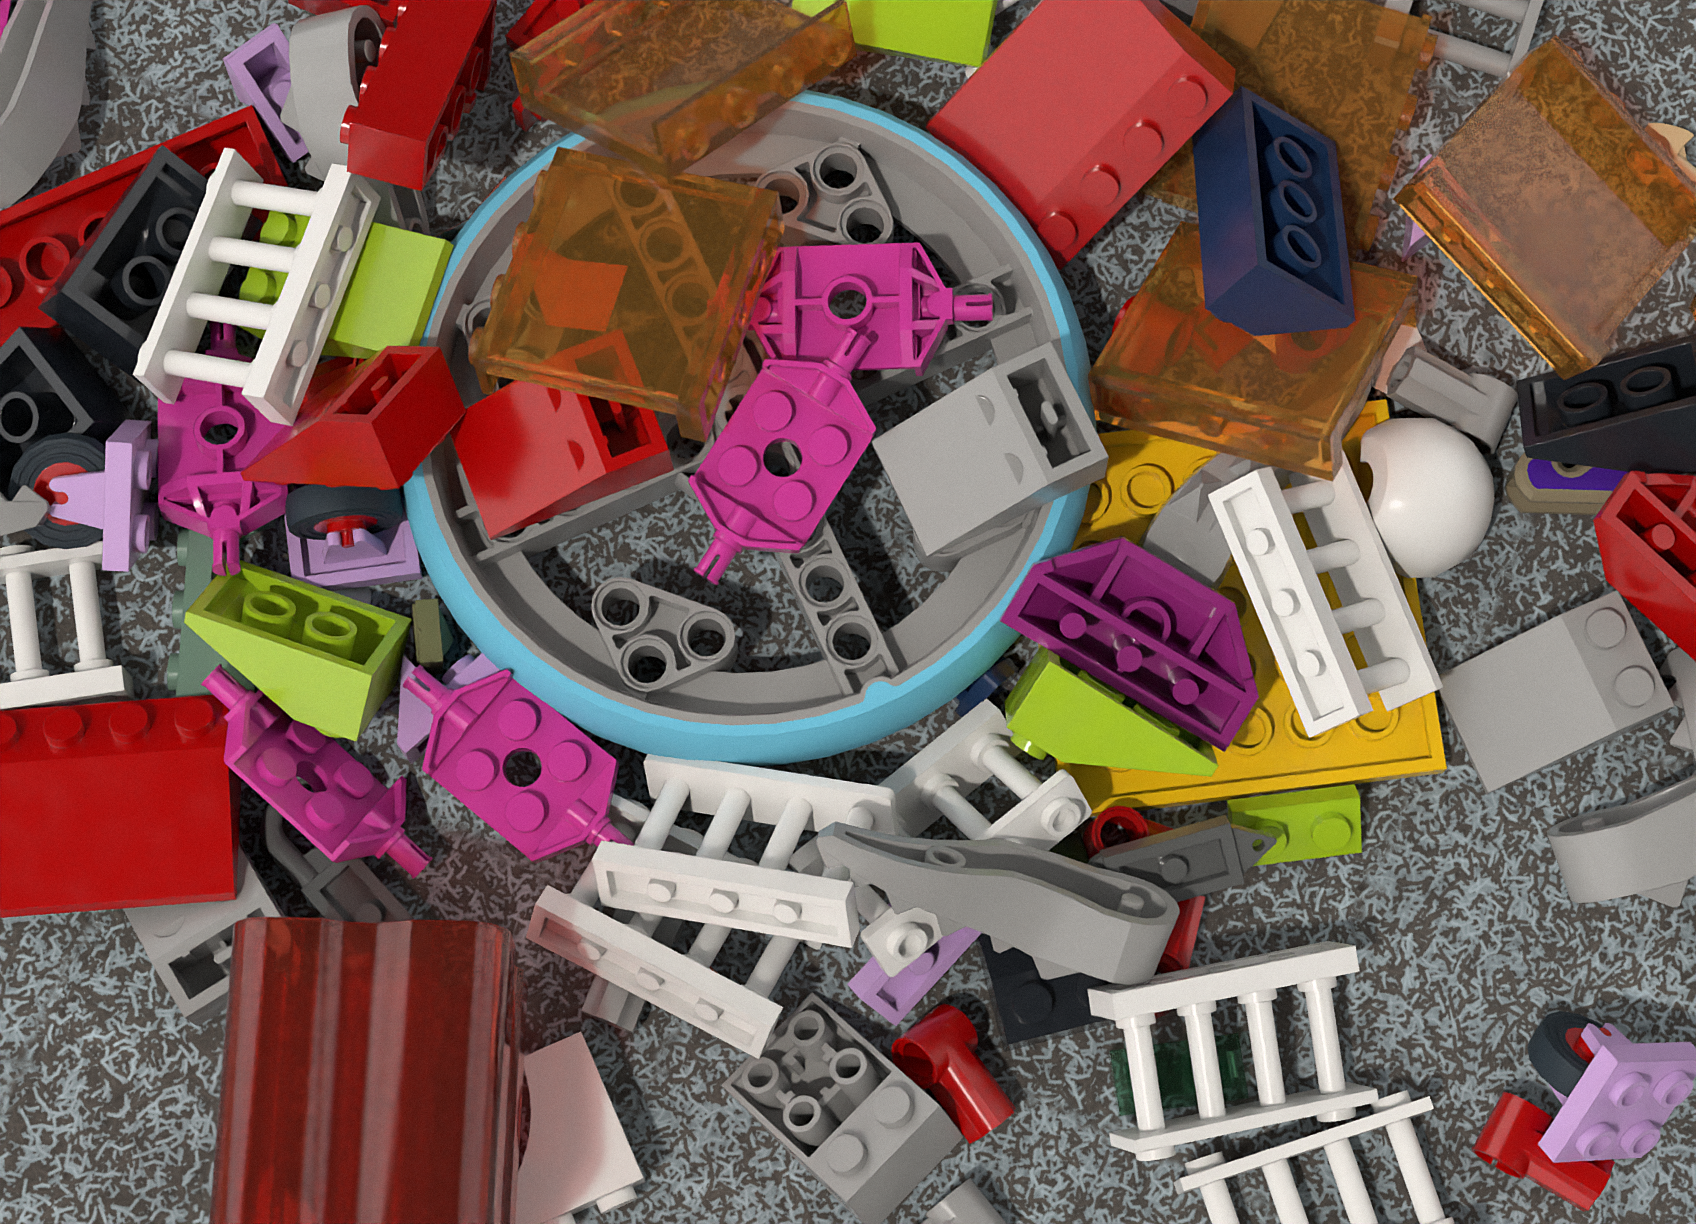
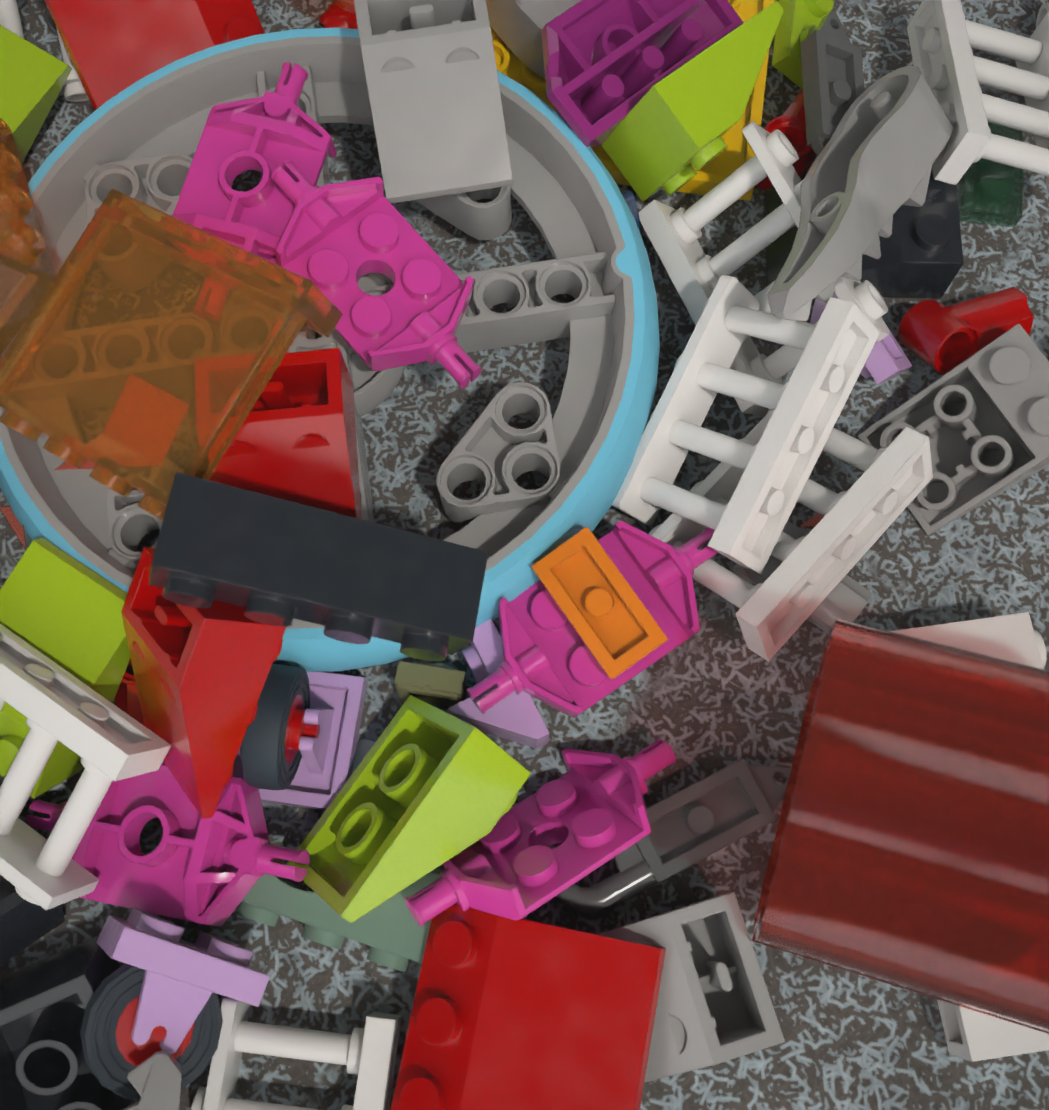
camera: 70 degrees left, 5 degrees down
none -> black slope [149,472,488,661]
none -> orange plate [531,526,669,680]

